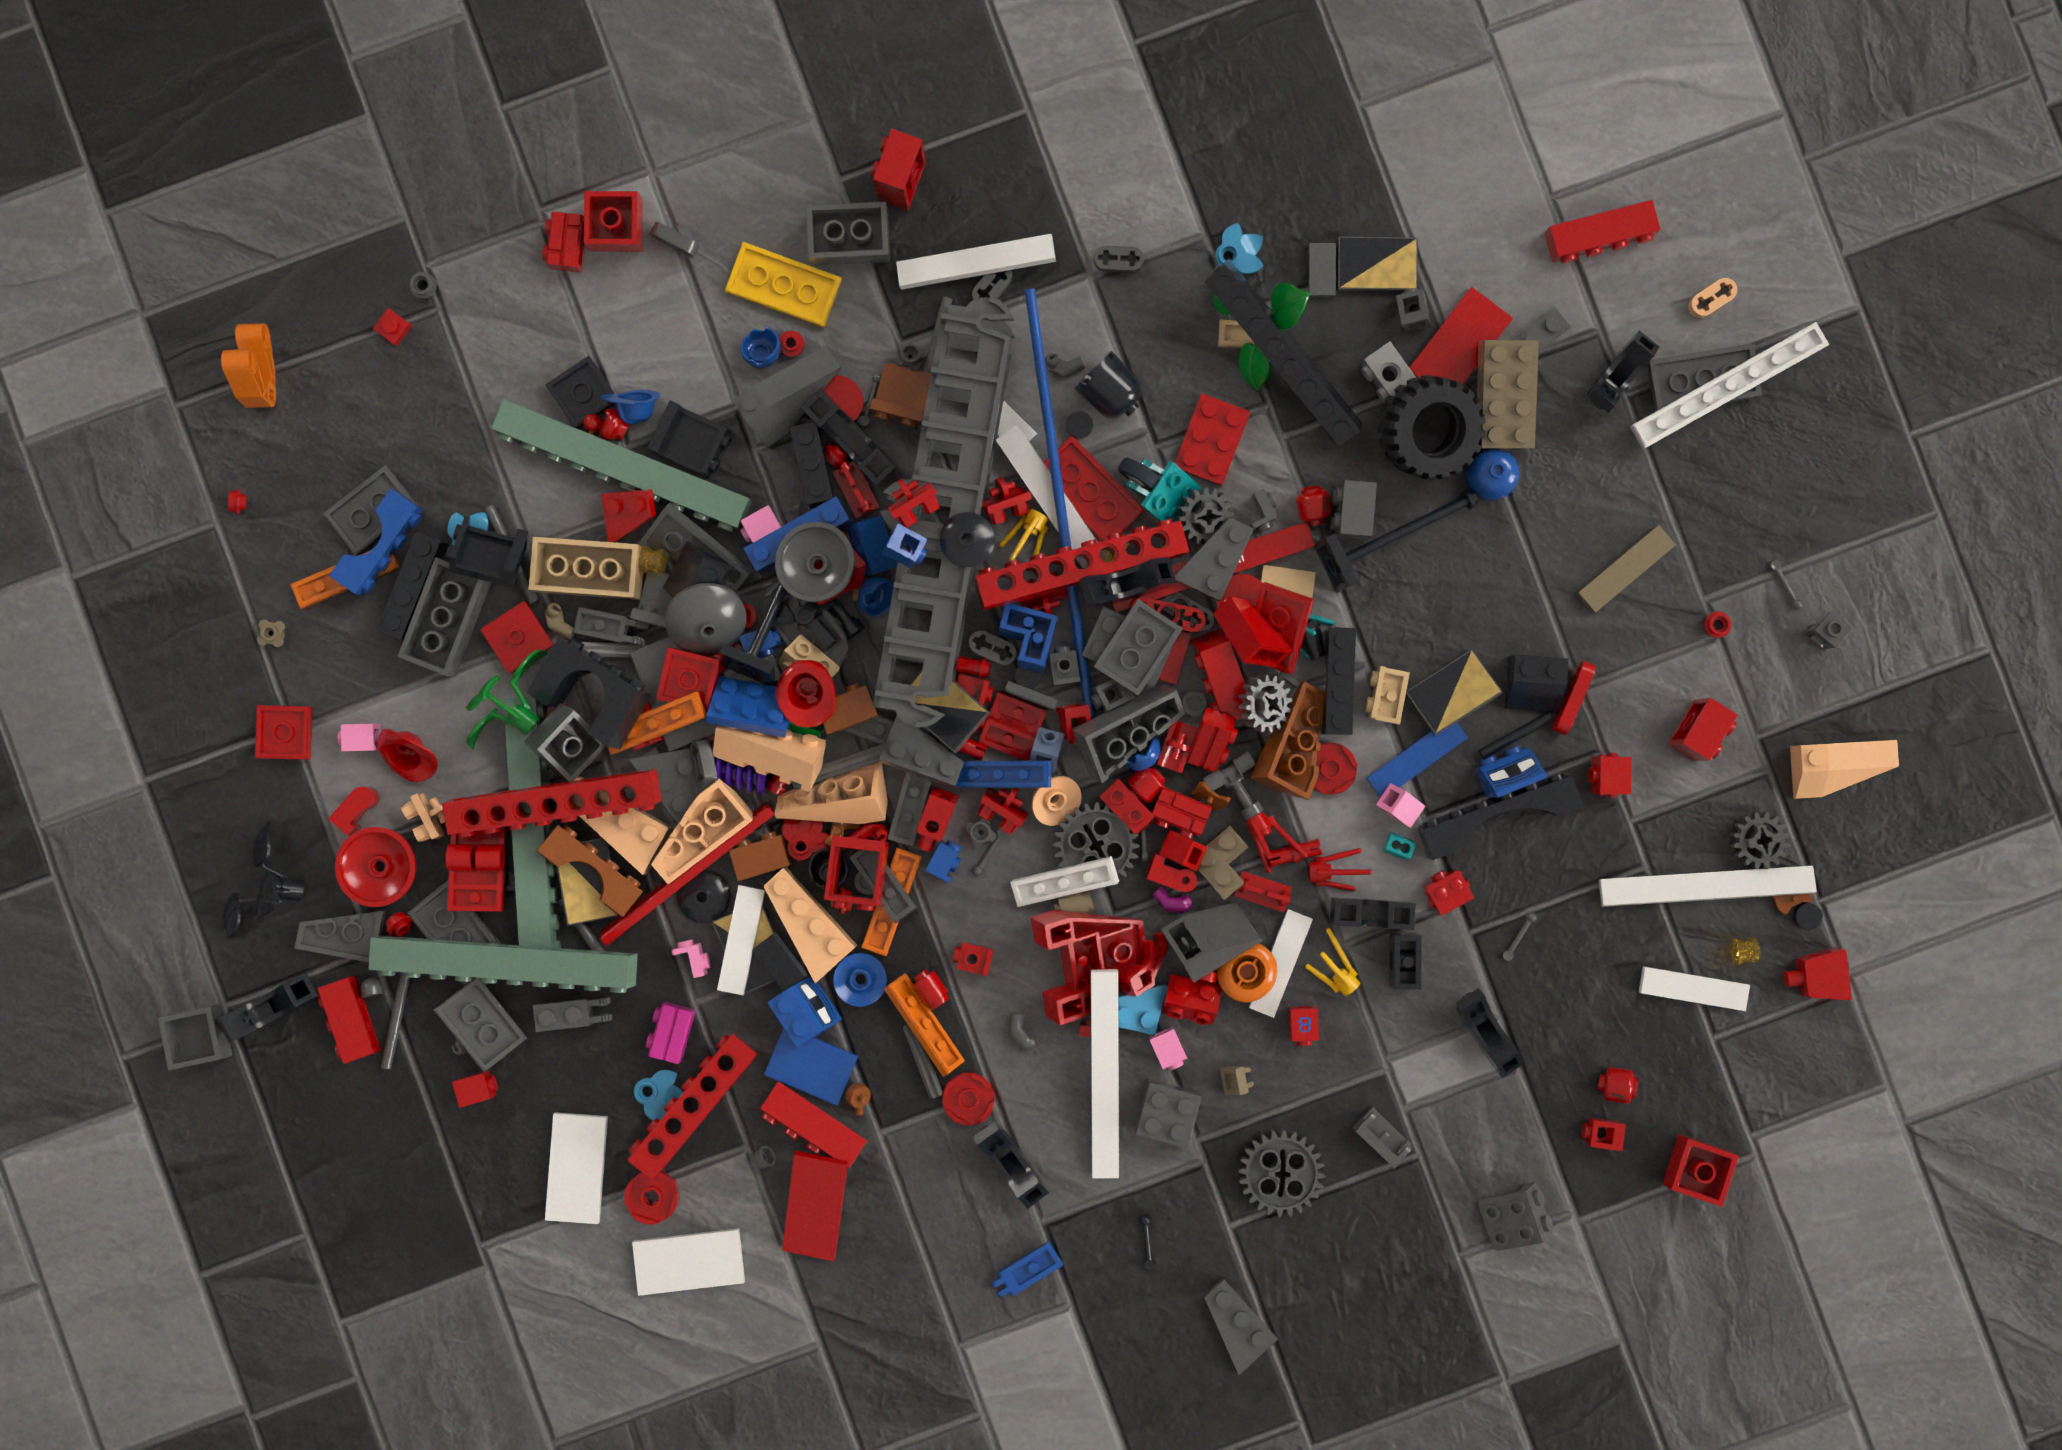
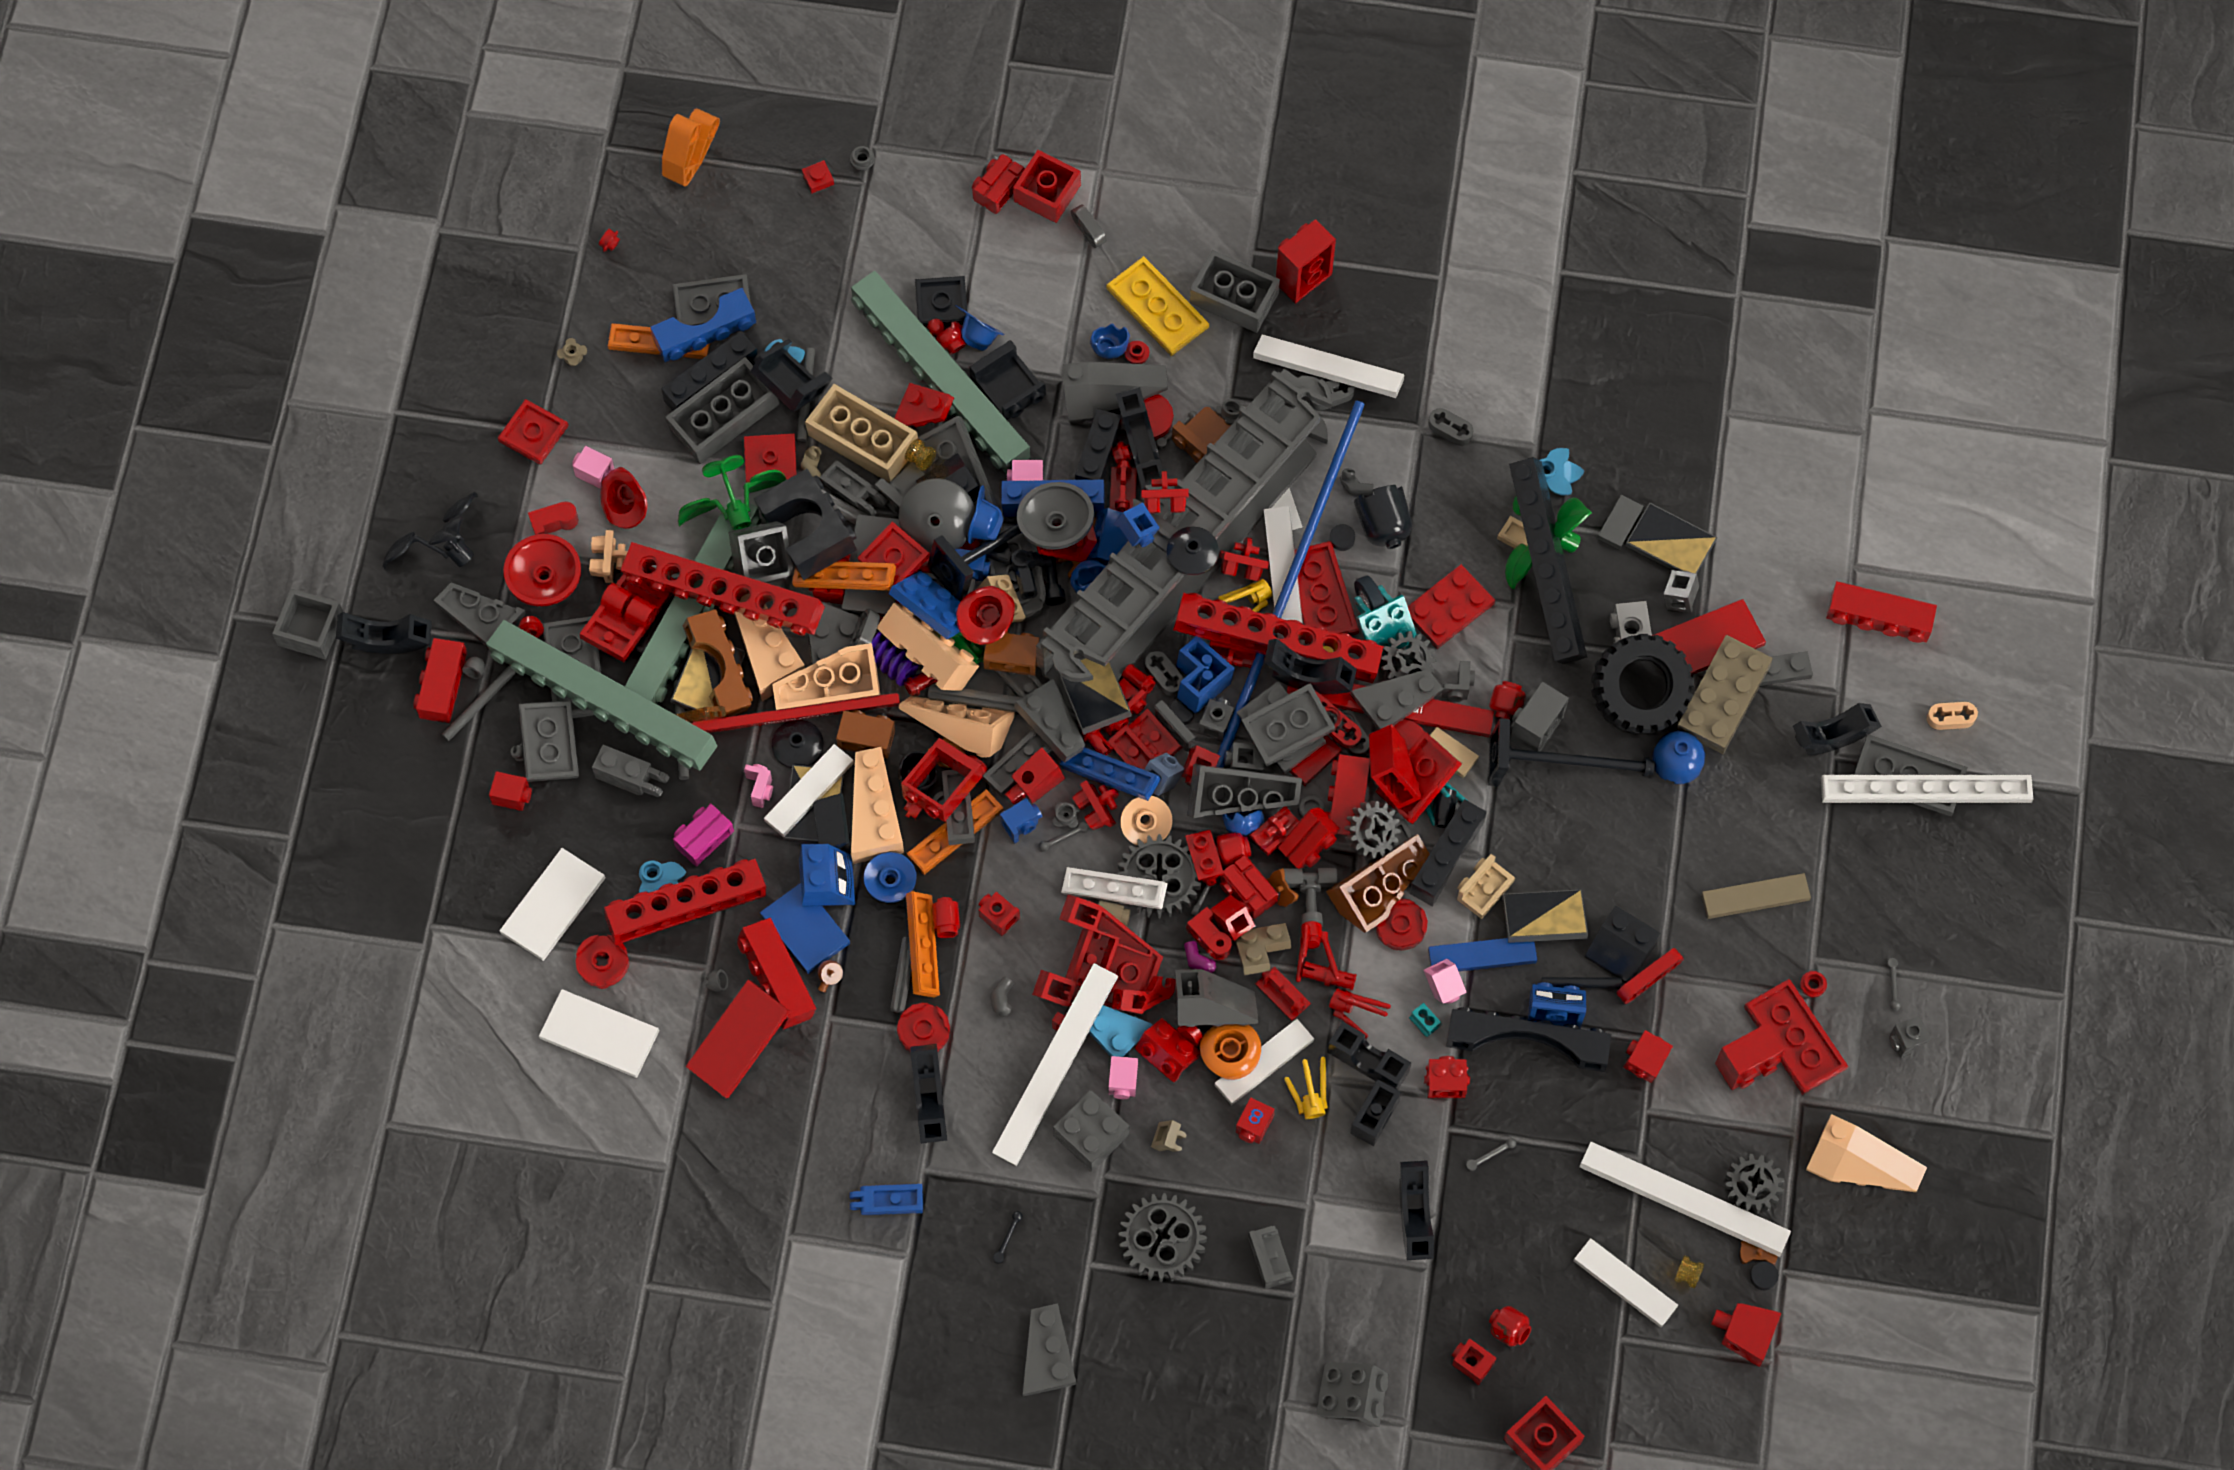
camera: 30 degrees right, 20 degrees down
red plate [782,819,830,861] -> none
none -> clear orange tile [675,706,726,724]
none -> blue piece [968,485,1003,544]
none -> red tile [1744,979,1849,1095]

